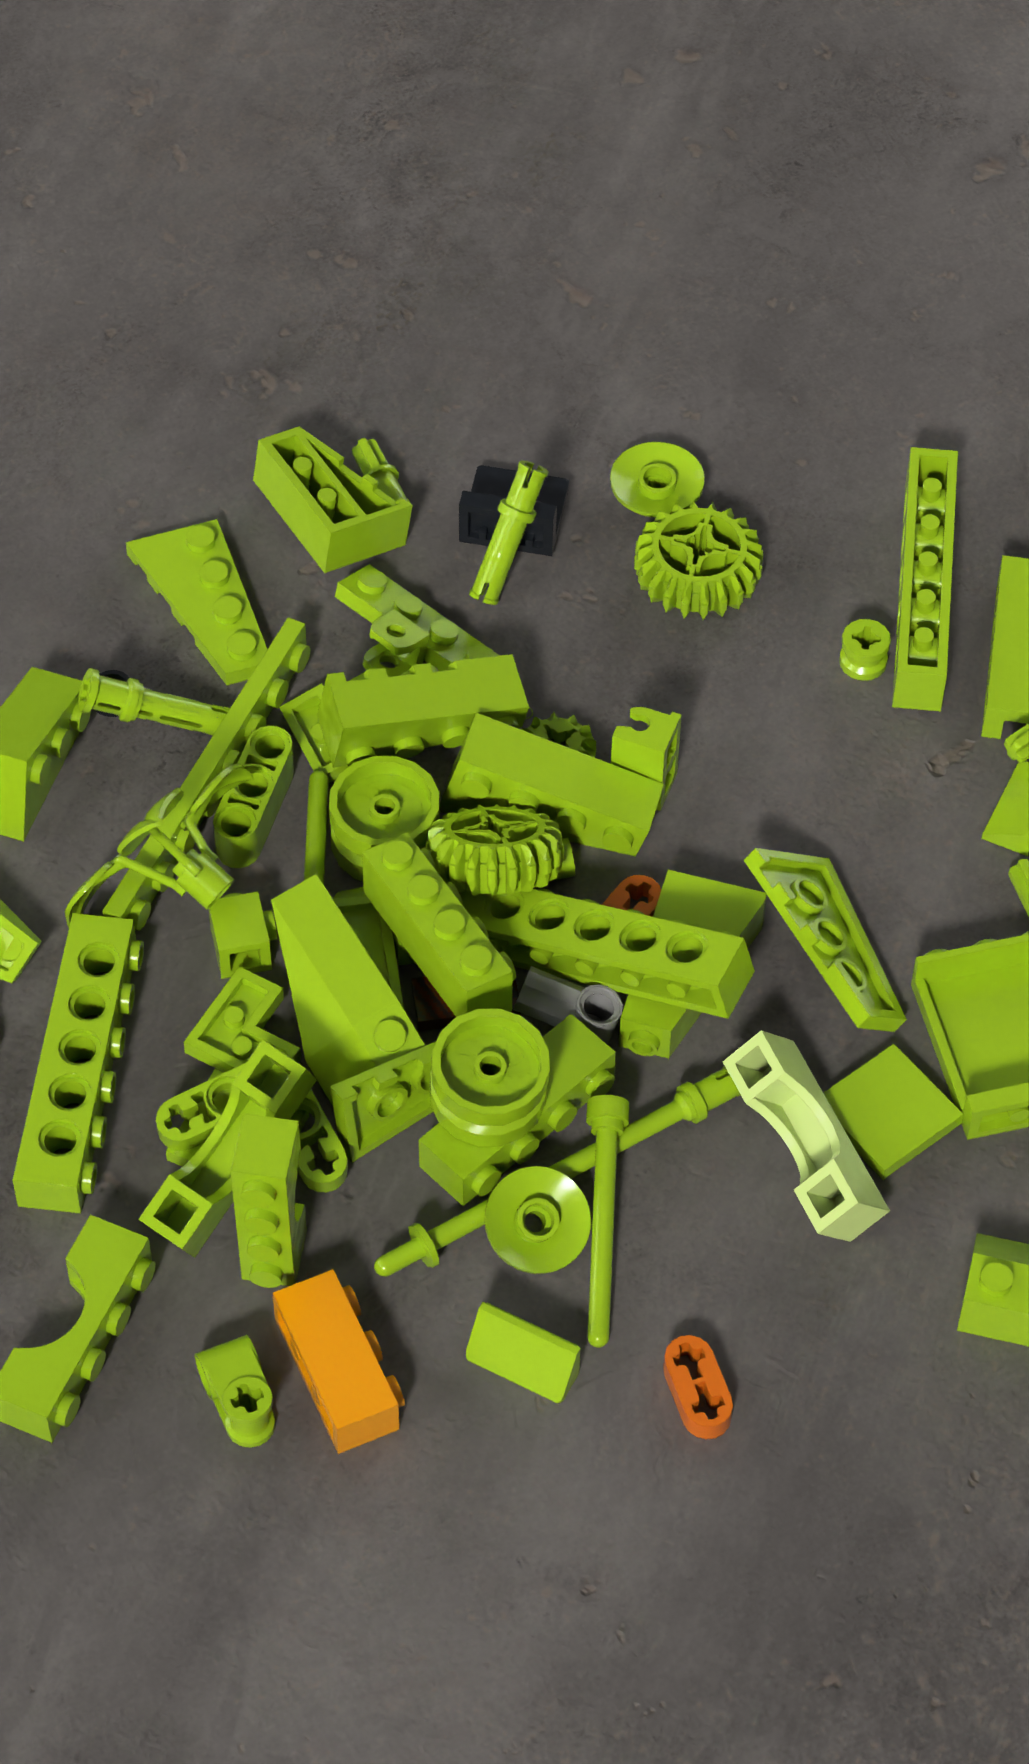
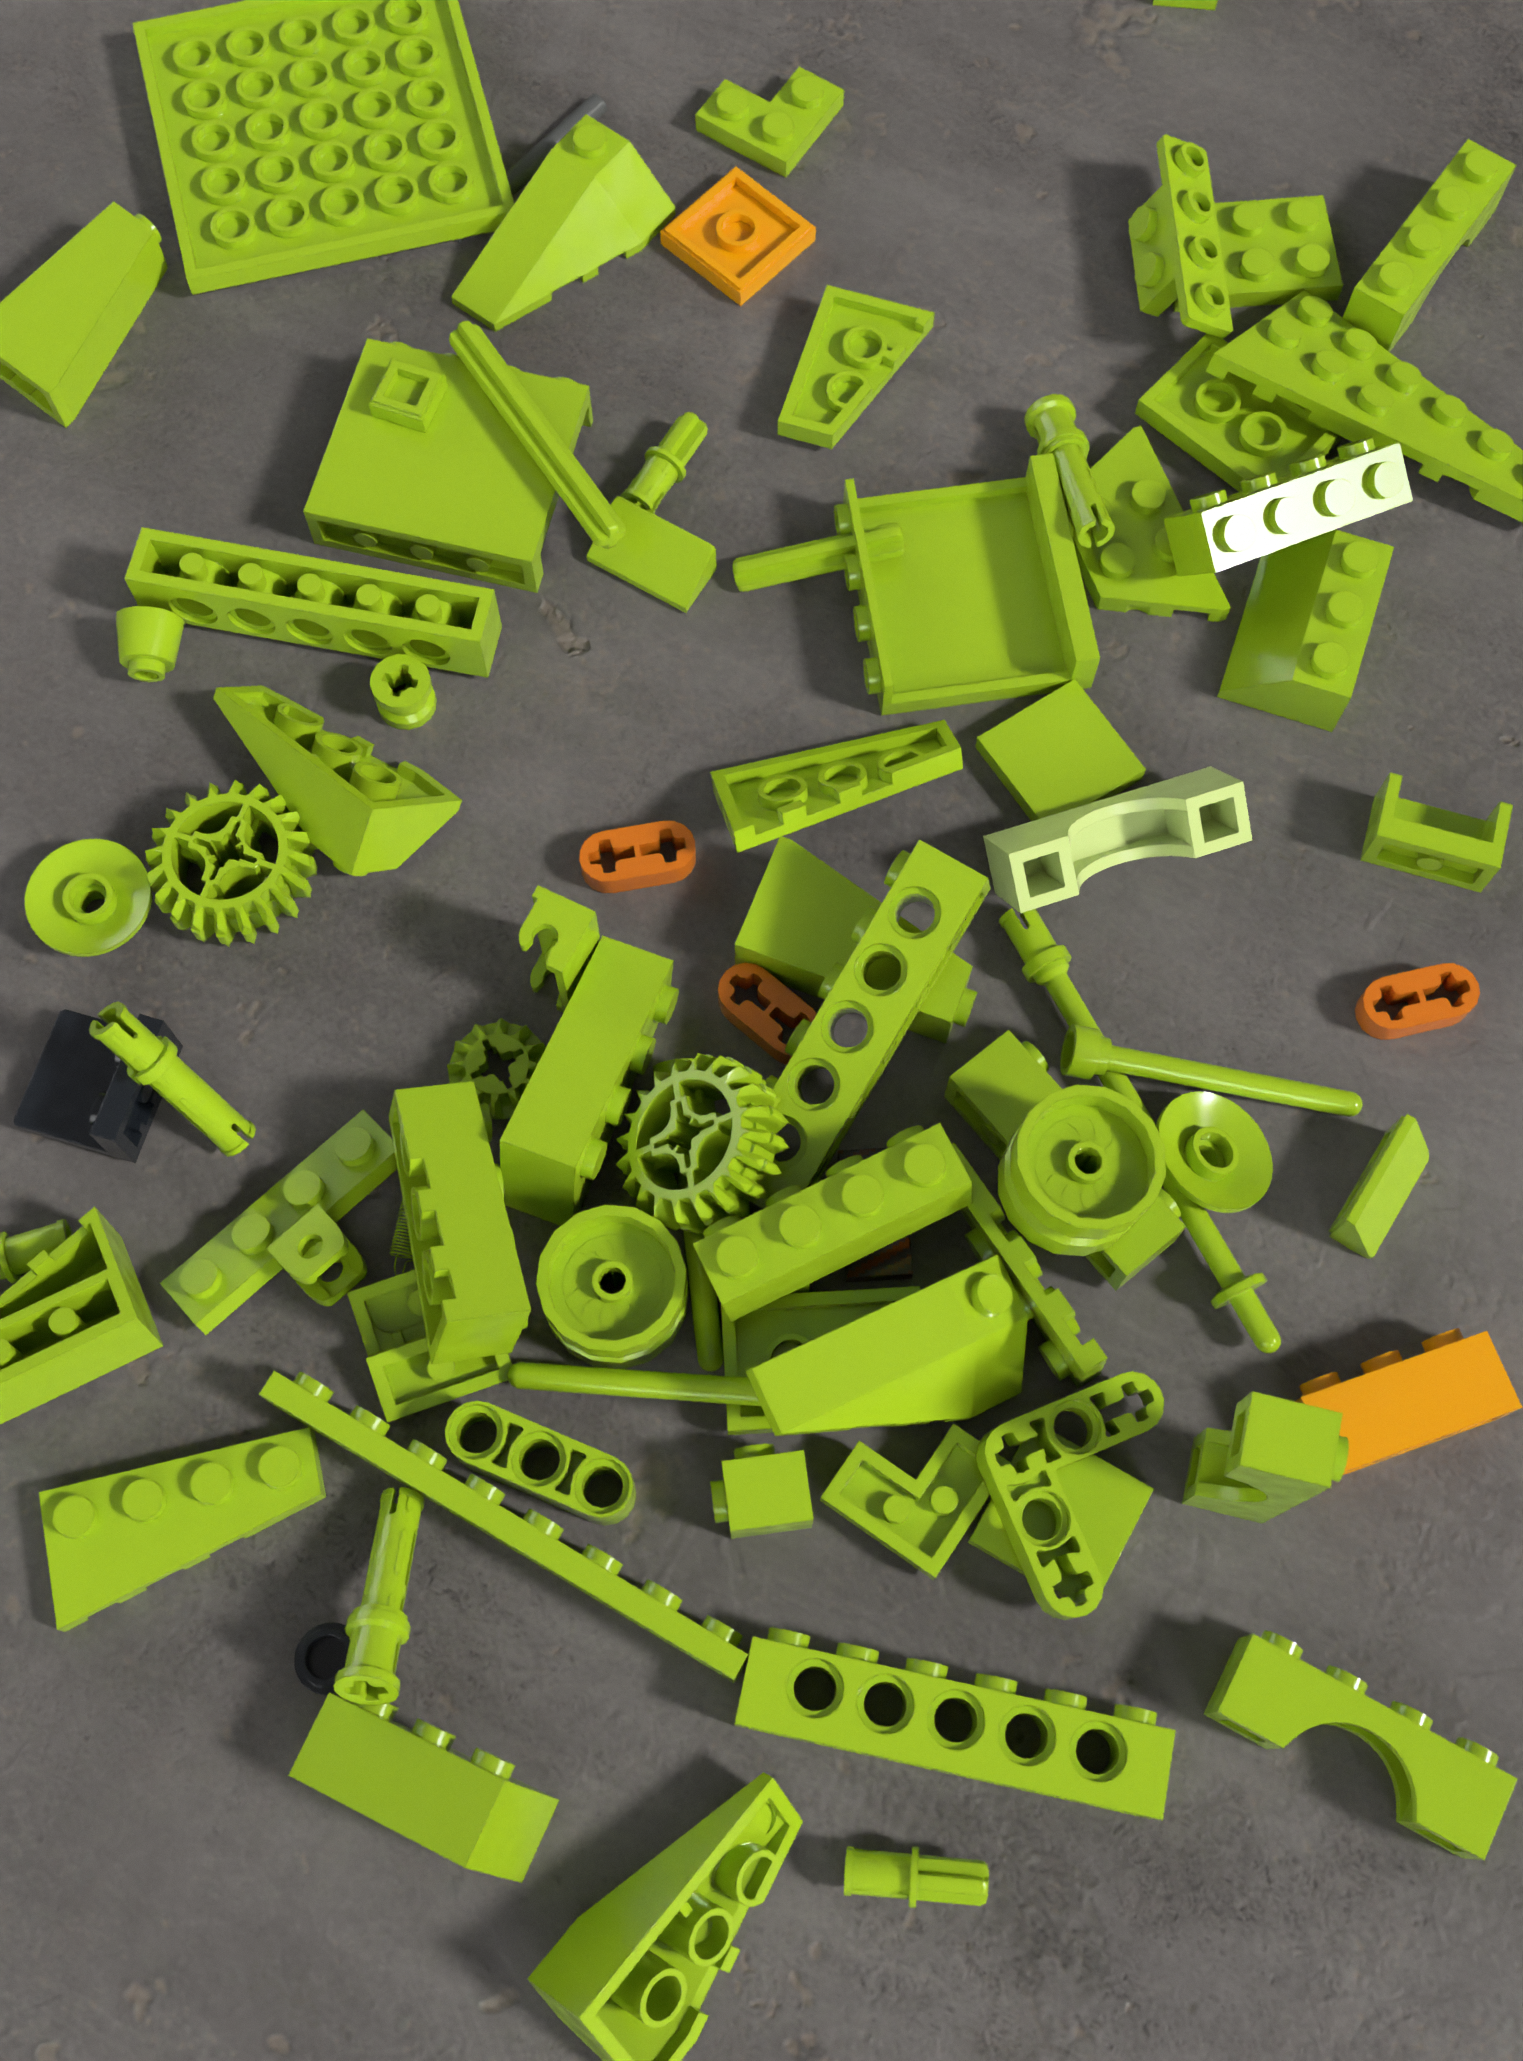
camera: 85 degrees left, 15 degrees up
lime plant [65,764,254,928] -> none
lime arch [138,1039,317,1258] -> none
lime piece [194,1335,275,1448] -> none
light grey piece [513,966,623,1044] -> none
none -> lime hat [115,606,185,682]
none -> lime wedge [213,685,462,876]
none -> orange beam [579,821,696,893]
none -> lime panel [1360,772,1513,893]

